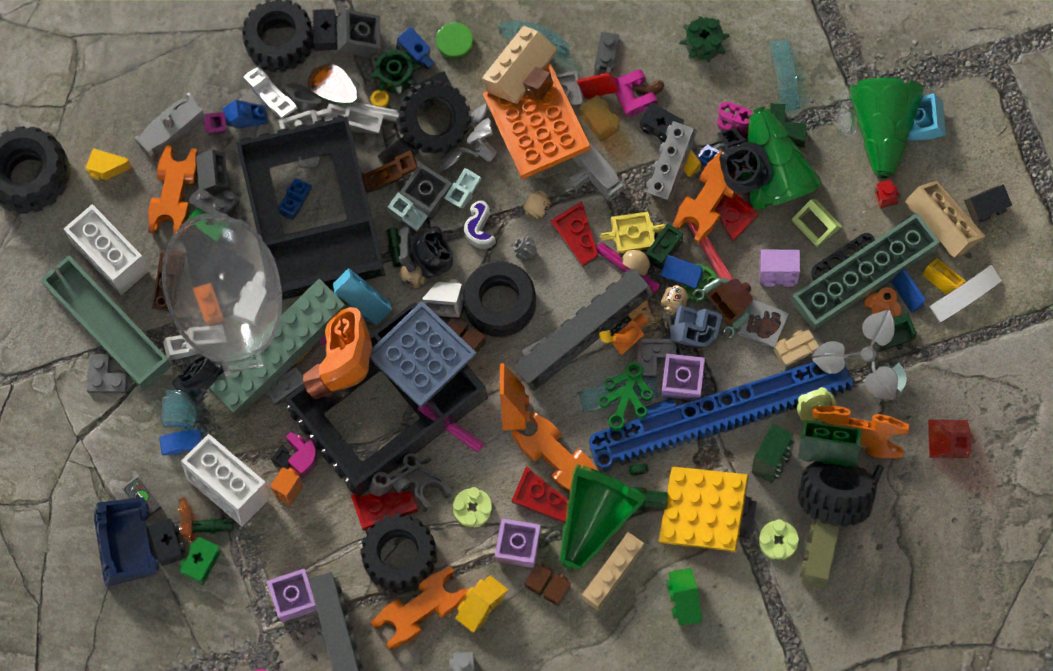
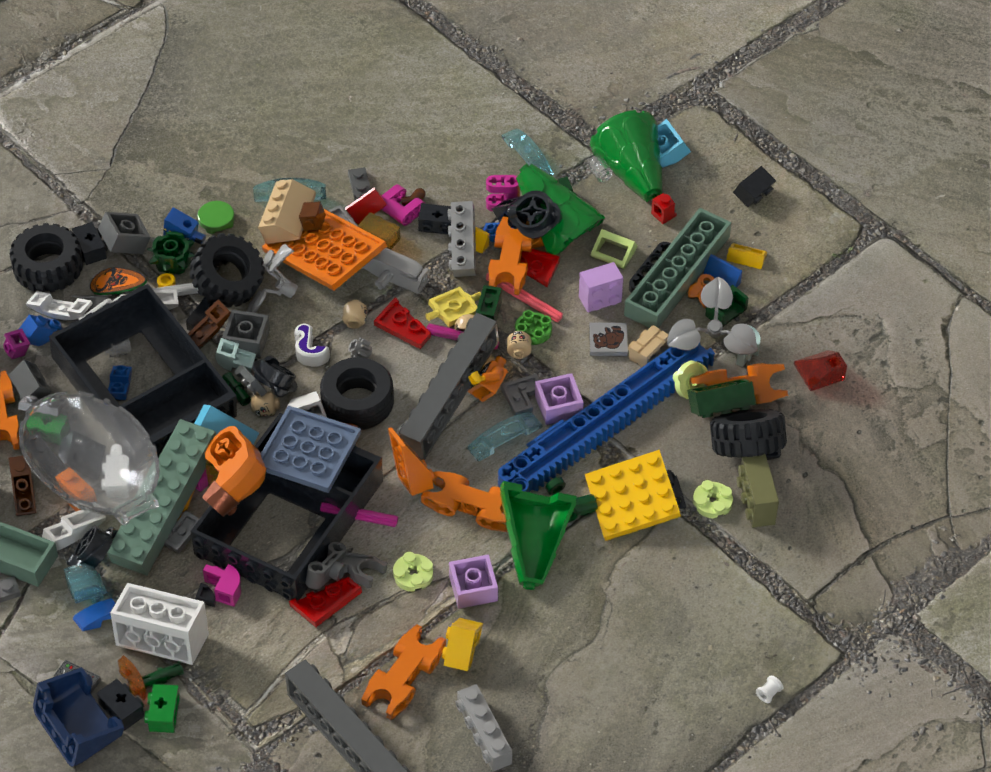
camera: 30 degrees left, 20 degrees down
lavender brick [267,568,317,623] -> none
orange brick [270,467,304,506] -> none
black tyre [360,514,437,593] -> none
light aqua brick [444,168,482,209] -> none
red wing [512,466,569,524] -> none
reddish brown piece [524,563,571,607] -> none
tan brick [582,532,644,611] -> none
green plant [598,362,653,431] -> none
blue slope [661,255,704,289] -> none
green brick [666,568,702,626] -> none
sand blue brick [670,305,722,348] -> none
dark green brick [679,16,730,63] -> none
reddish brown torso [692,278,753,339] -> none
dark green brick [751,423,795,483] -> none
tan slope [905,181,986,257] -> none
white slope [929,265,1002,323] -> none

